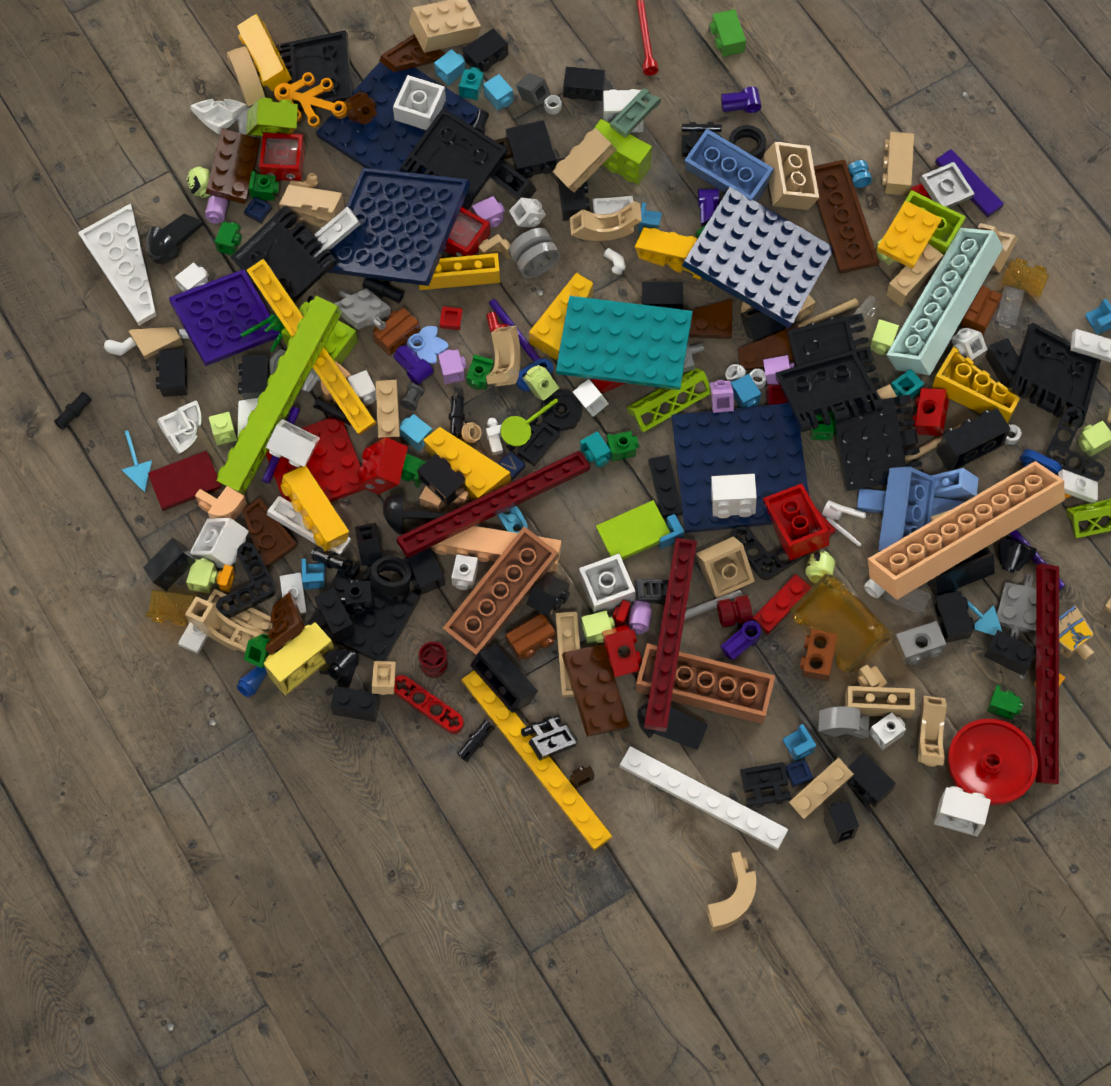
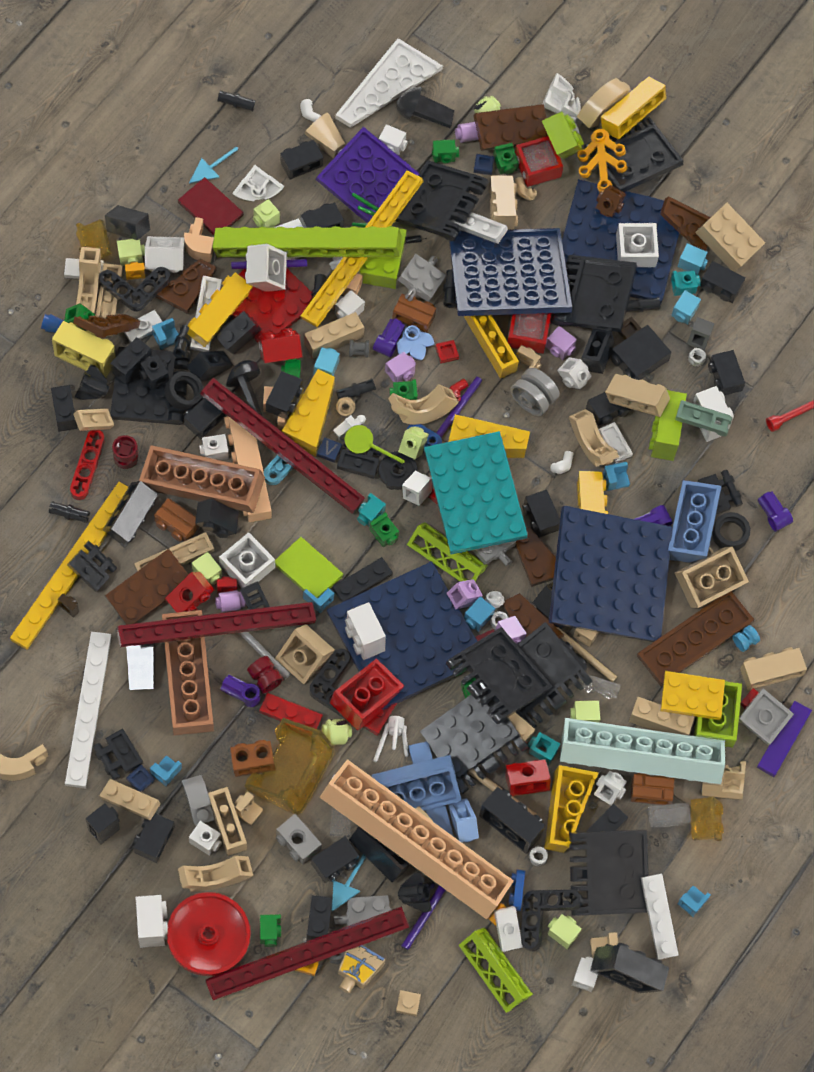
camera: 60 degrees right, 0 degrees up
none -> black brick [215,311,262,354]

